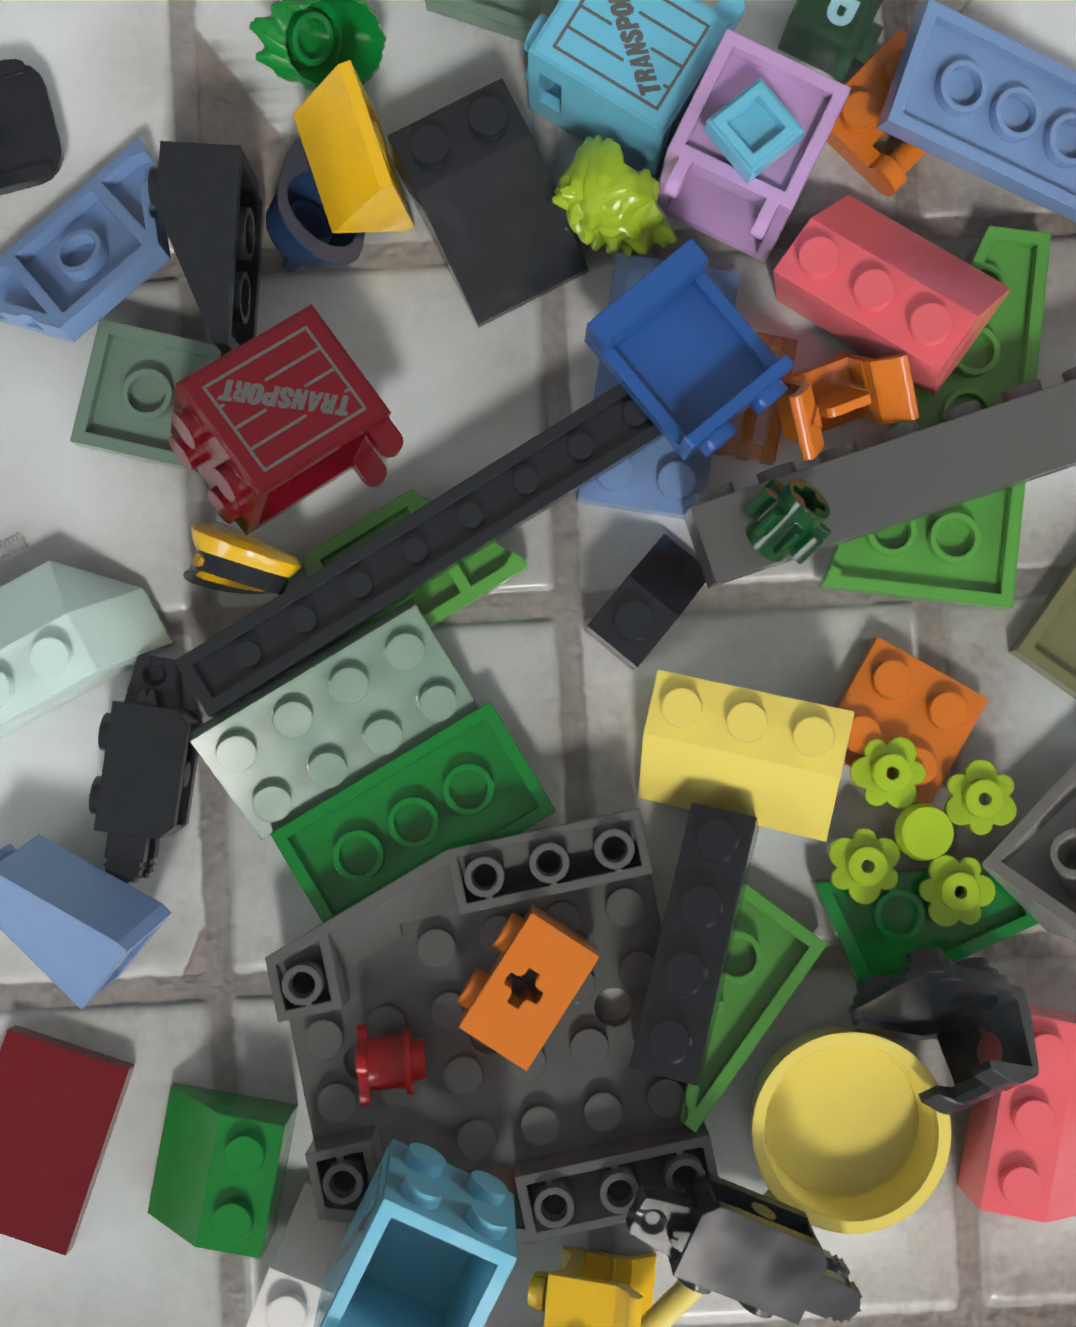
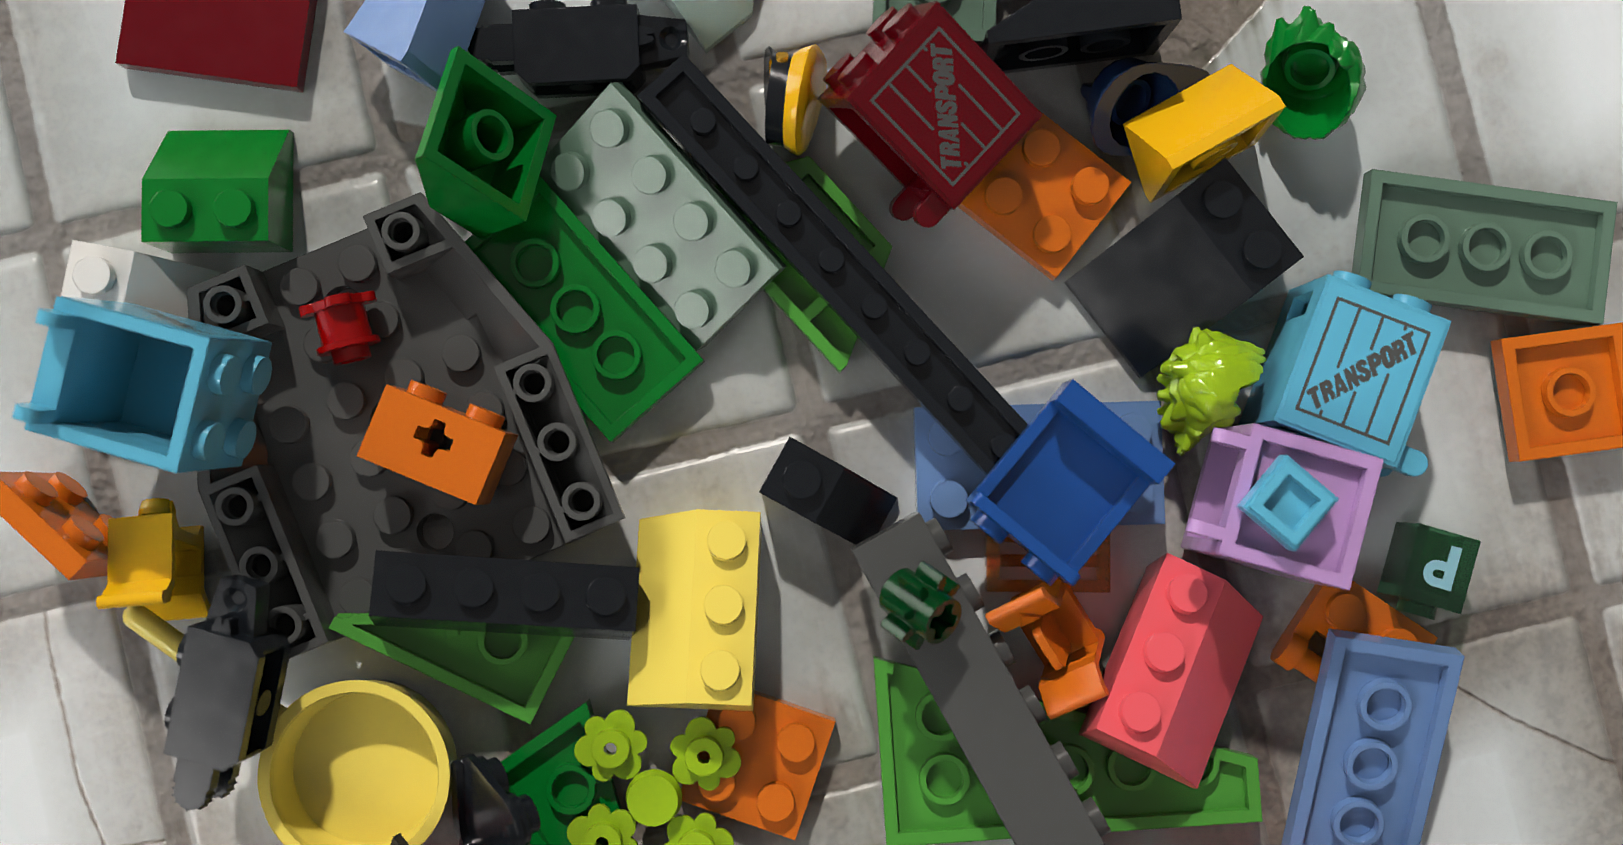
camera: 80 degrees right, 0 degrees up
none -> green slope [415,46,557,238]
none -> orange plate [958,110,1132,281]

